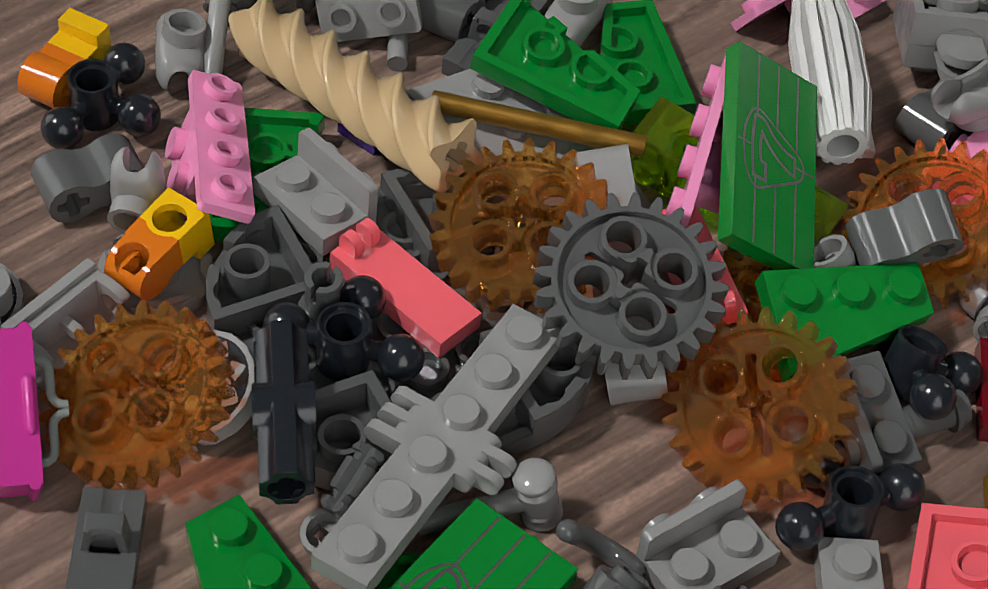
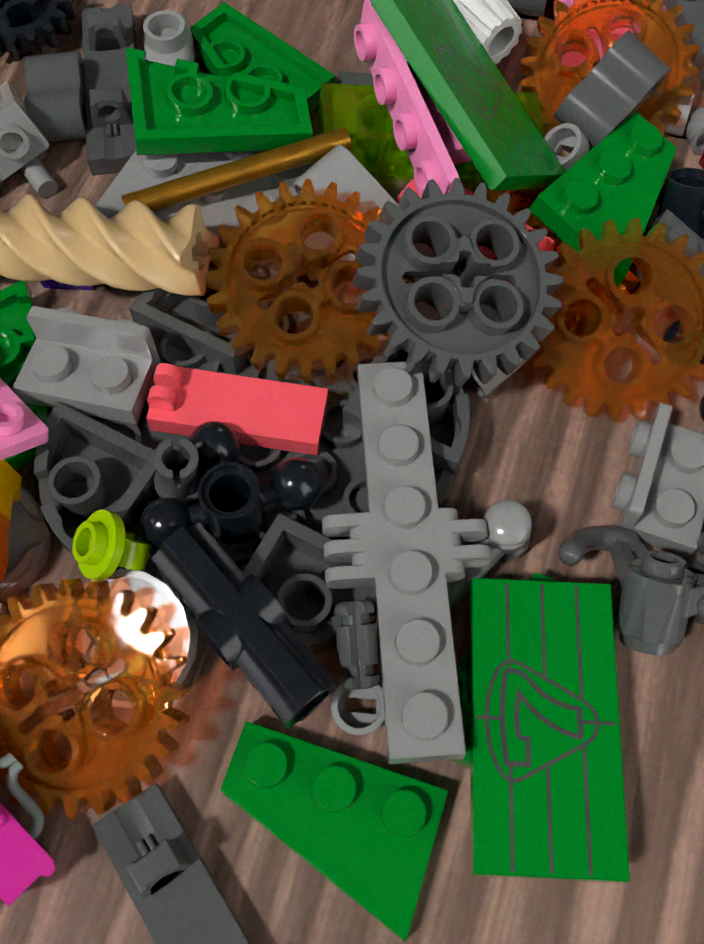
camera: 30 degrees left, 15 degrees up
none -> lime plate [72,509,153,580]

